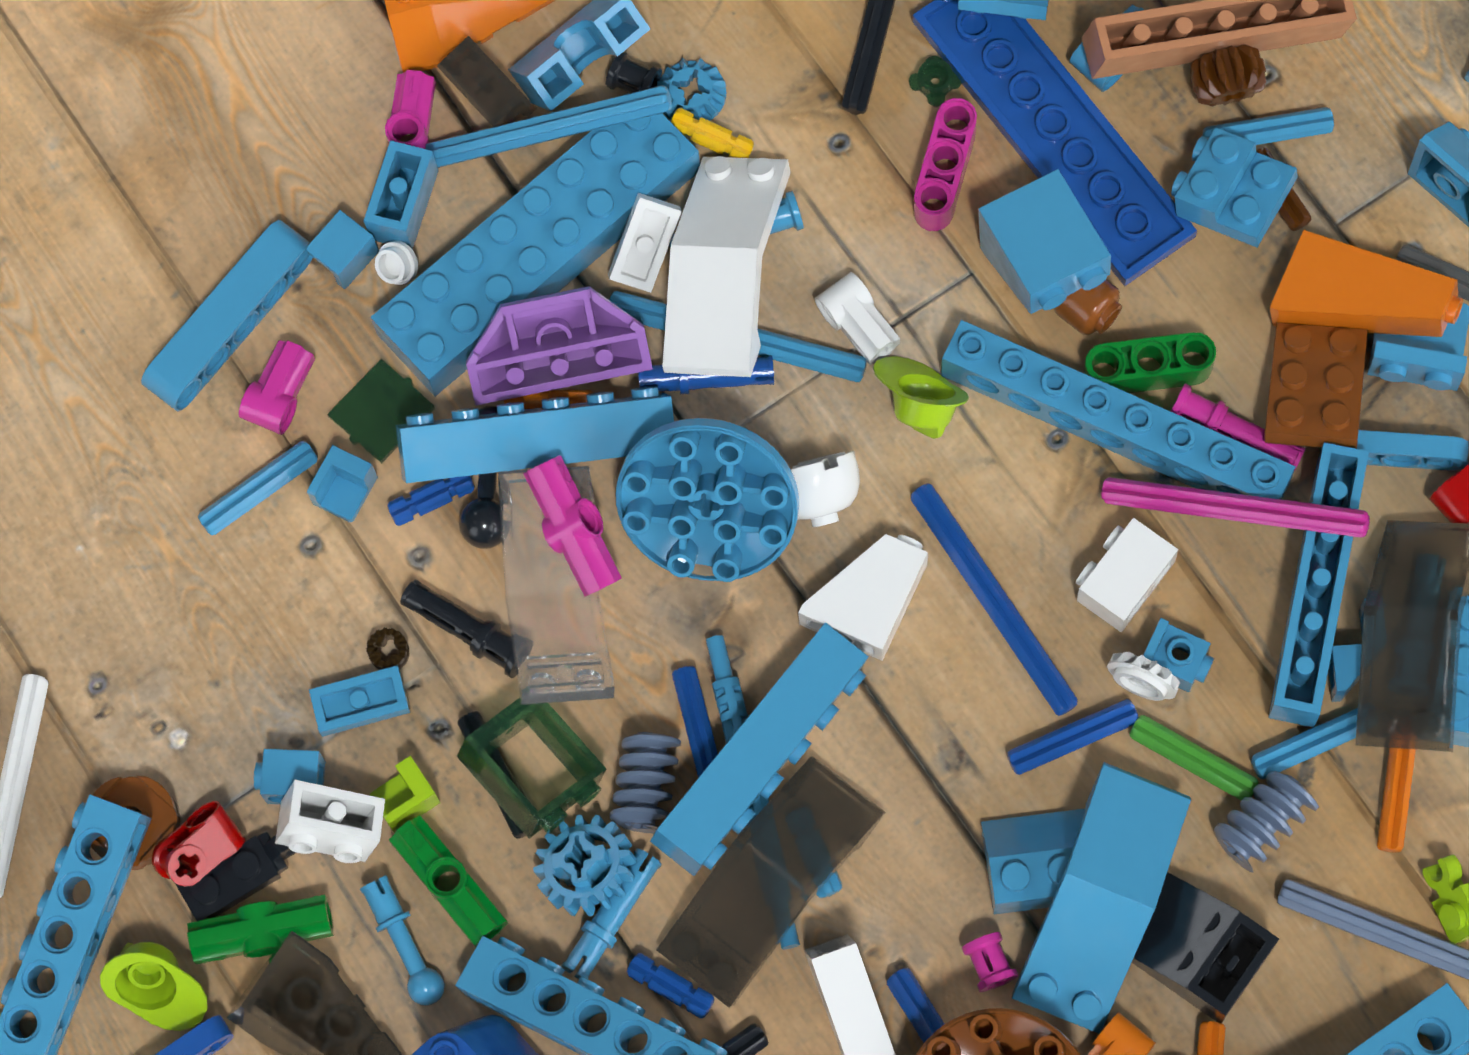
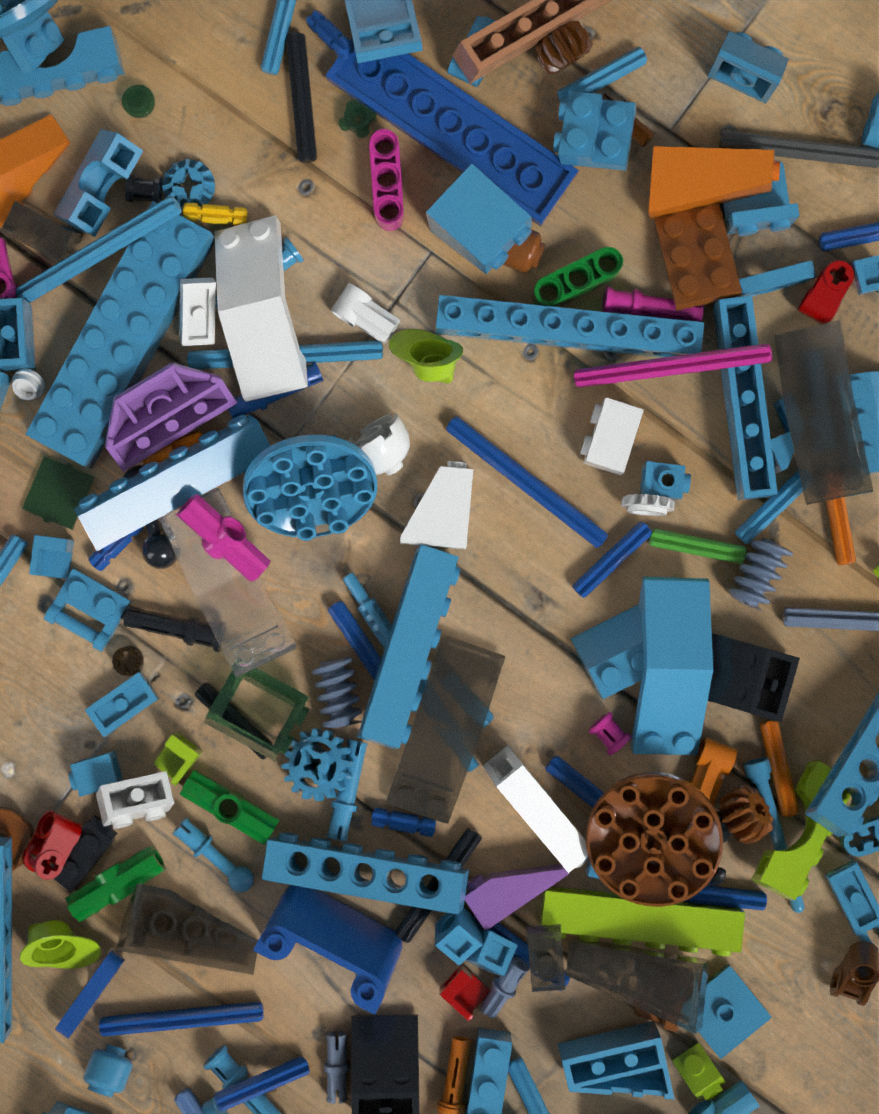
camera: 30 degrees left, 15 degrees up
none -> dark azure plate [44,568,132,652]

